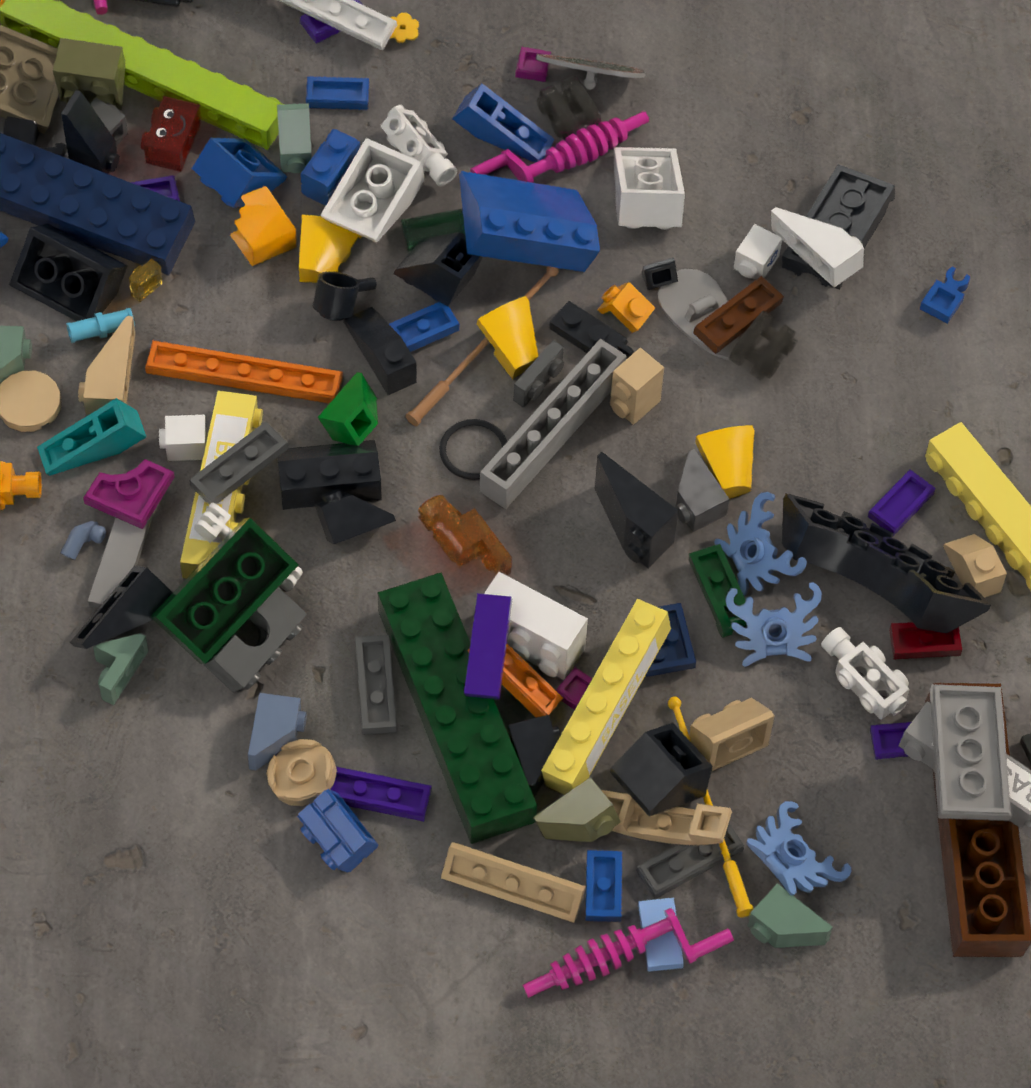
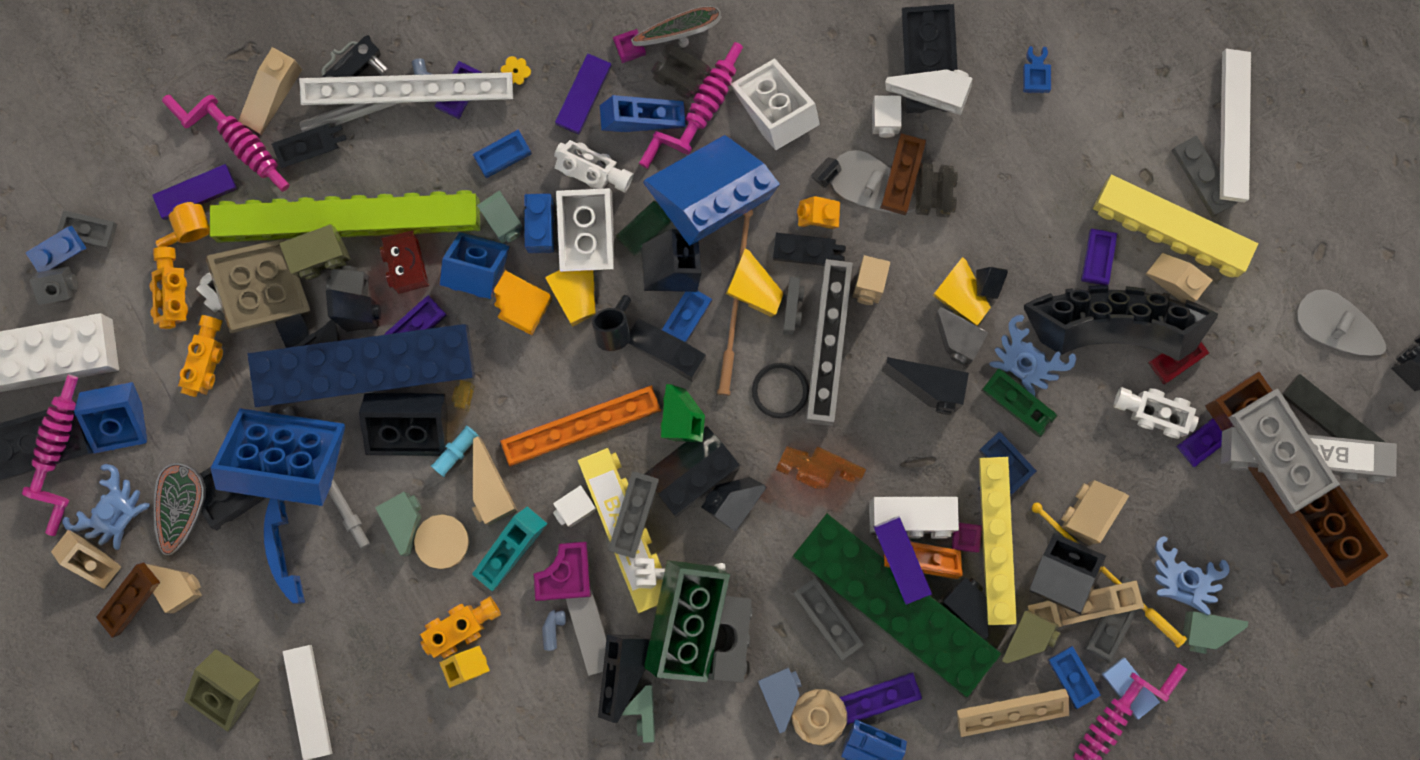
camera: 25 degrees left, 20 degrees up
medium blue animal [725,582,822,667] -> none
none -> dark purple tile [555,53,612,135]
none -> black slope [976,267,1008,299]

